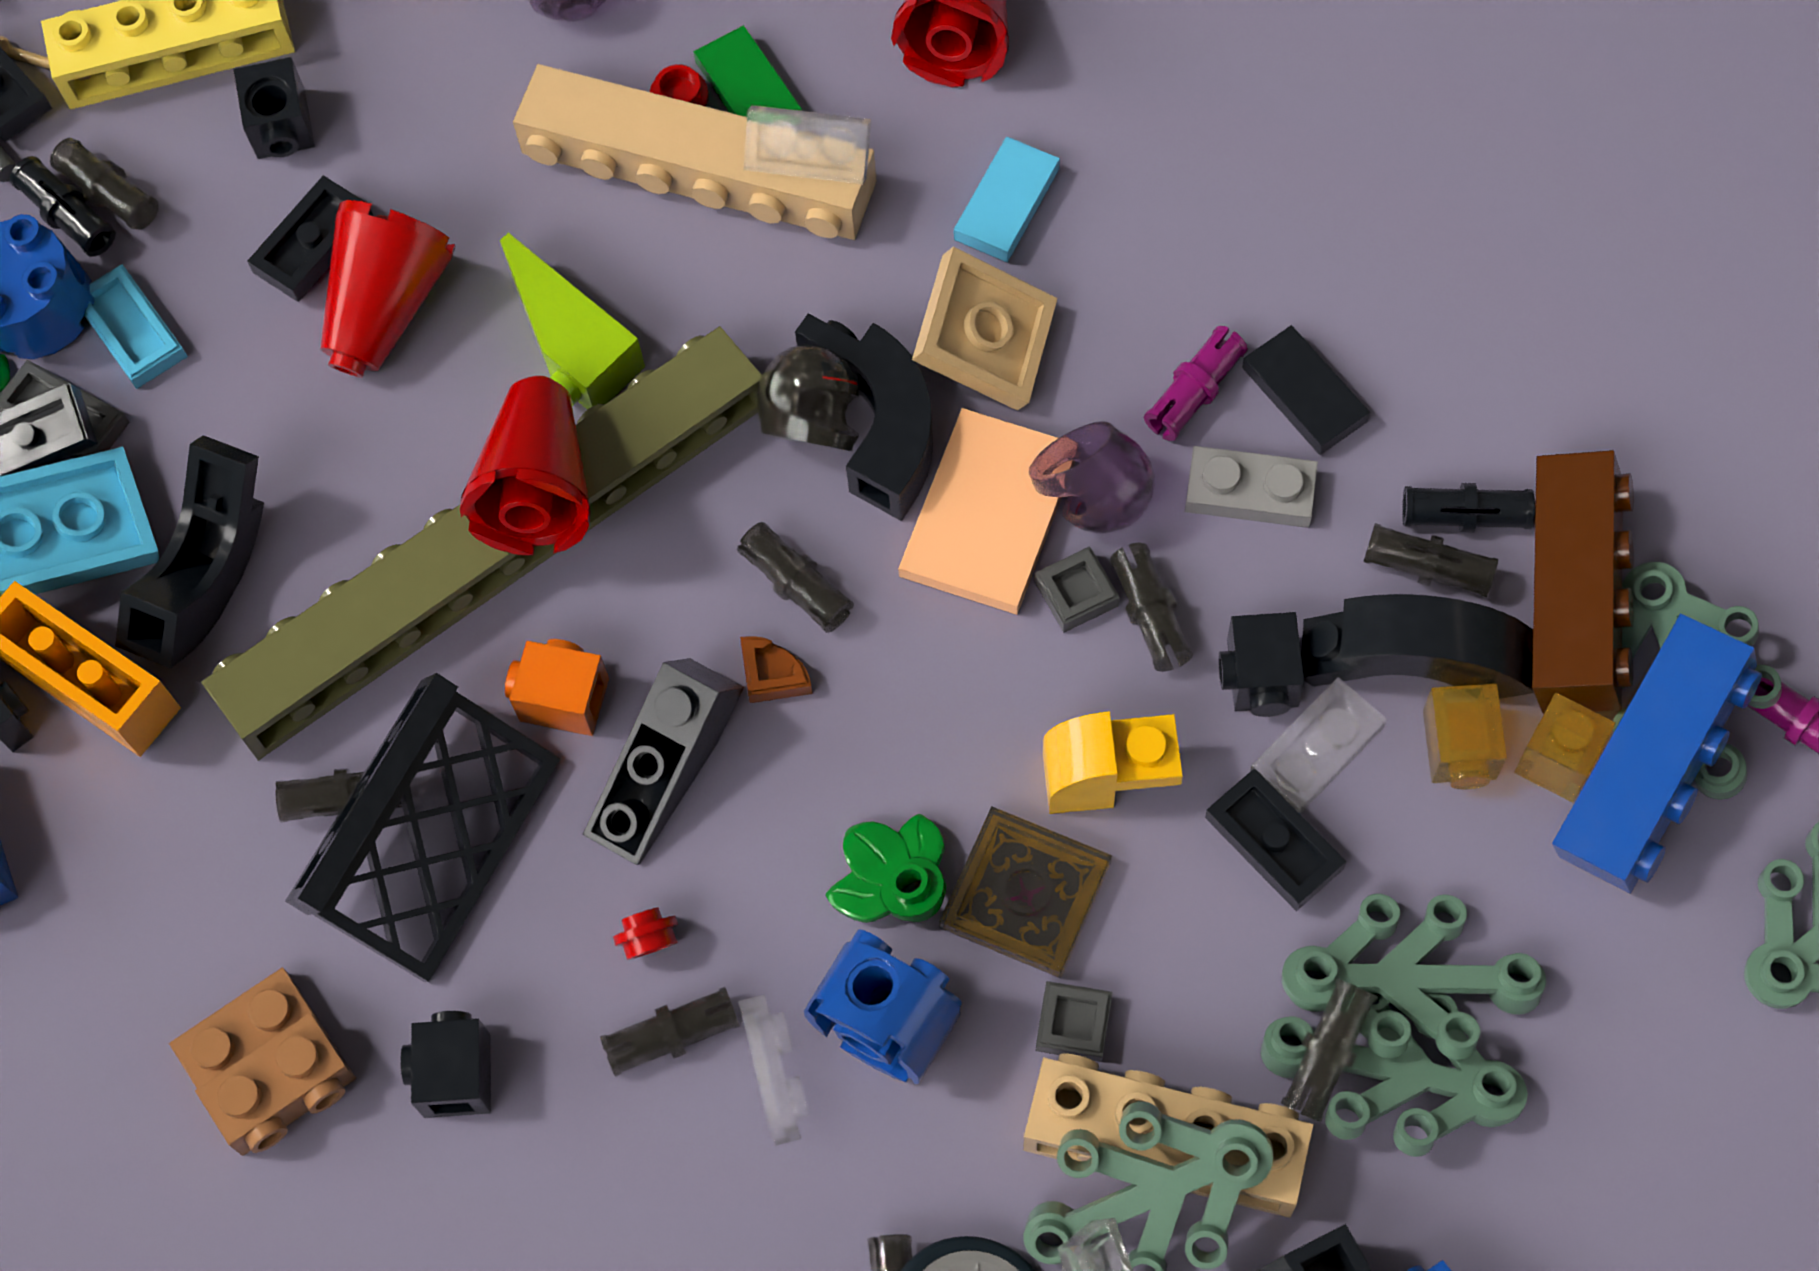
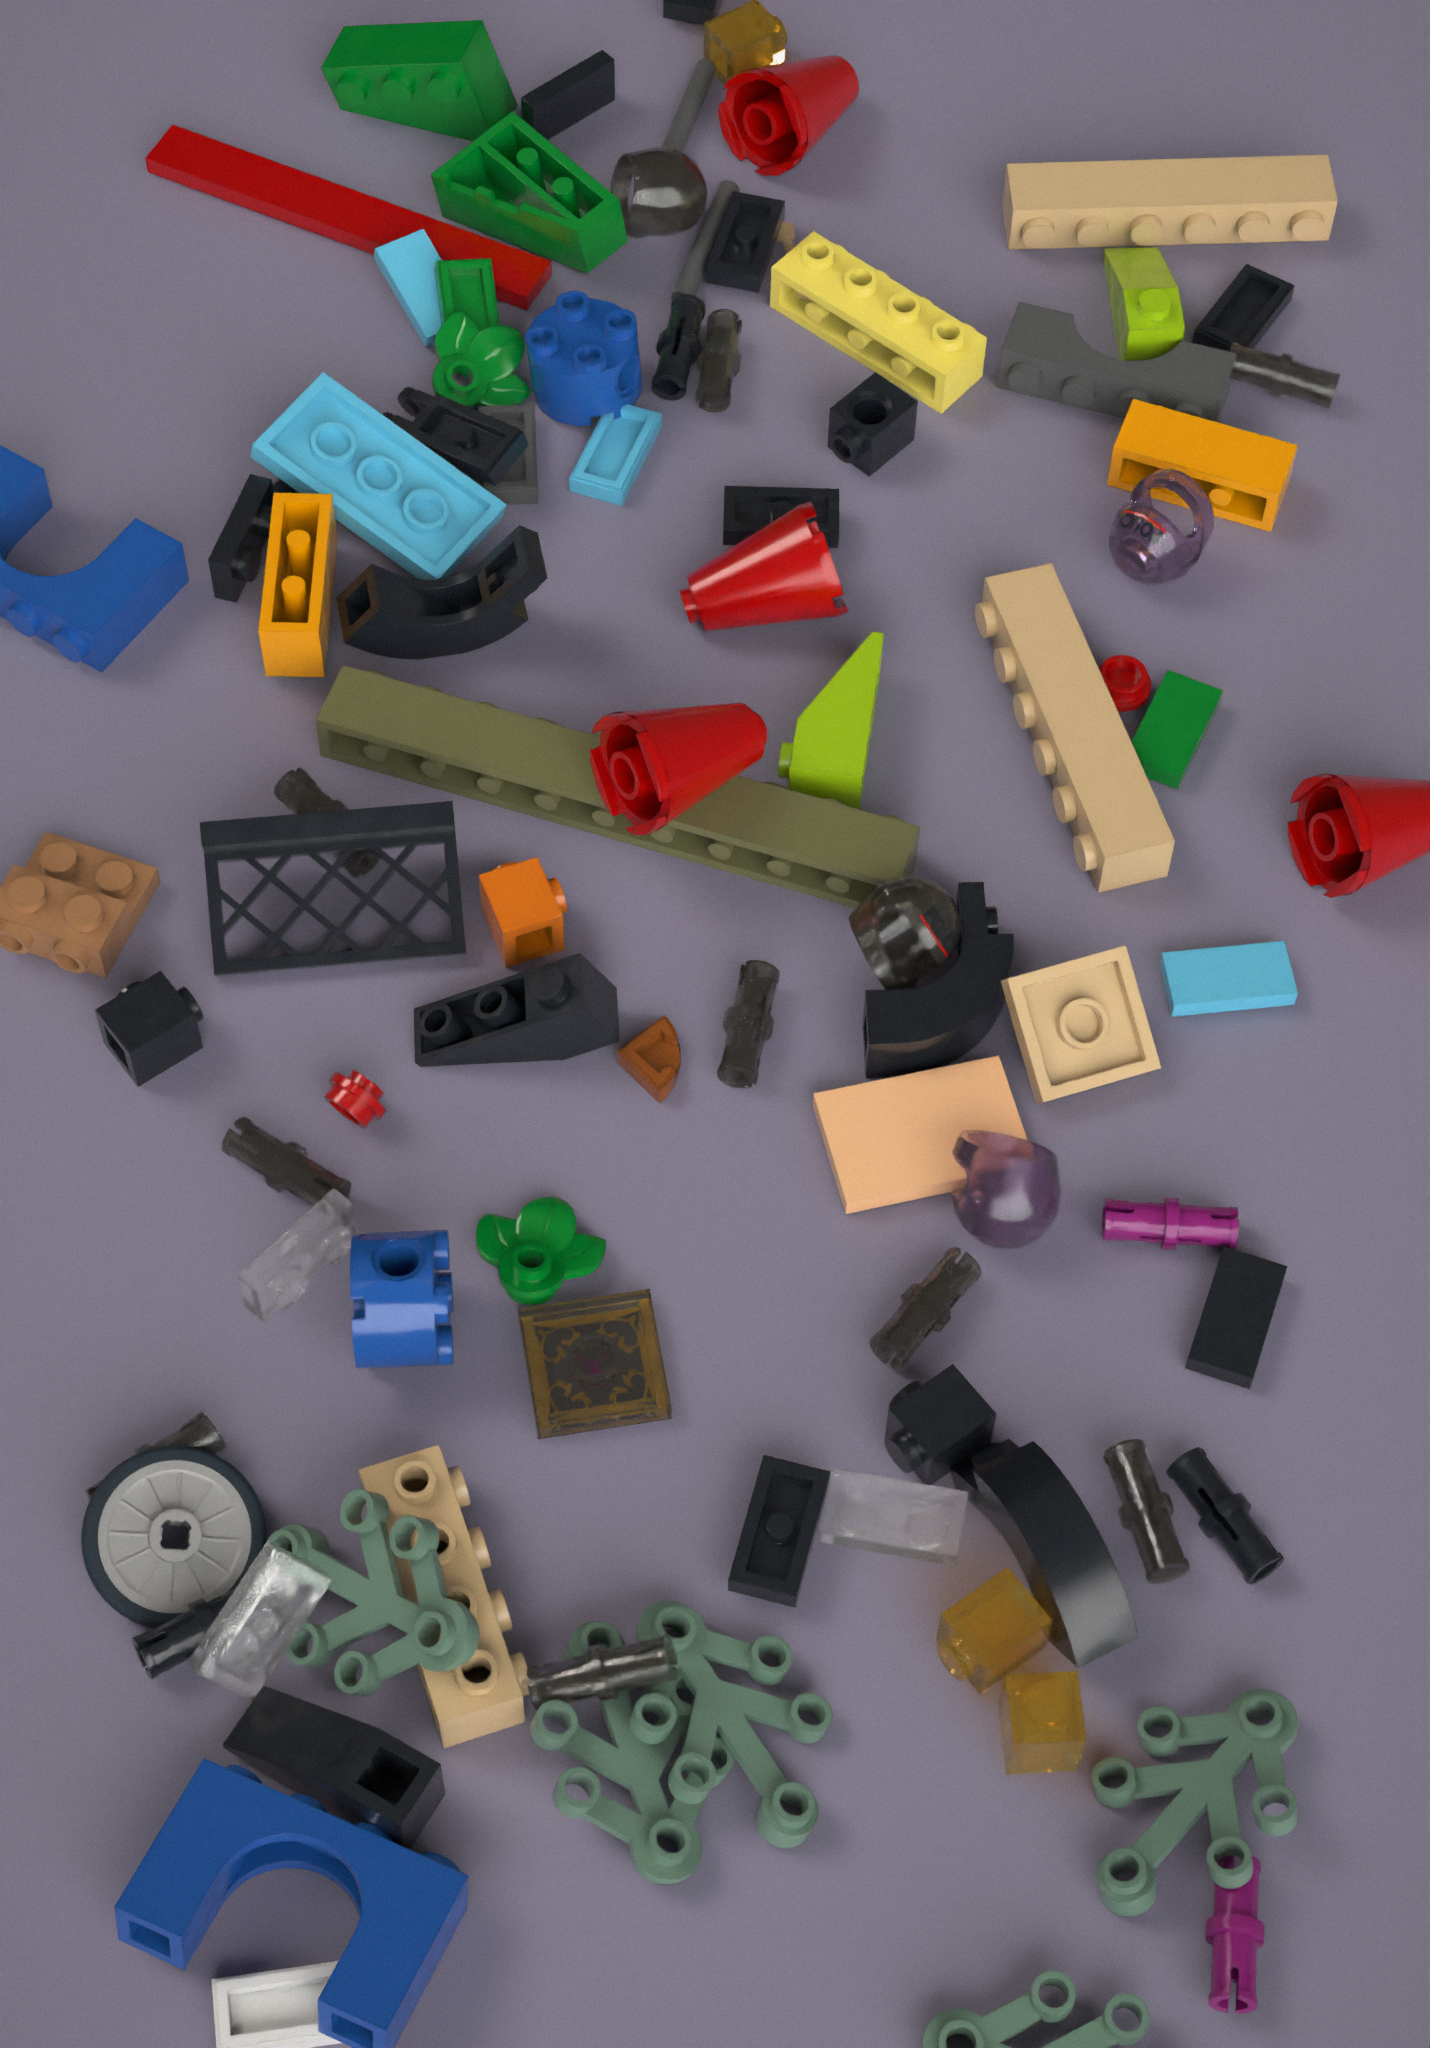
camera: 50 degrees right, 10 degrees down
clear plate [744,105,872,184] -> none
dark grey tile [1034,546,1120,633] -> none
dark grey tile [1036,981,1112,1062] -> none
yellow brick [1043,711,1183,814] -> none
light grey plate [1185,446,1318,528] -> none
reddish brown brick [1532,450,1634,714] -> none
blue brick [1552,613,1762,894] -> none

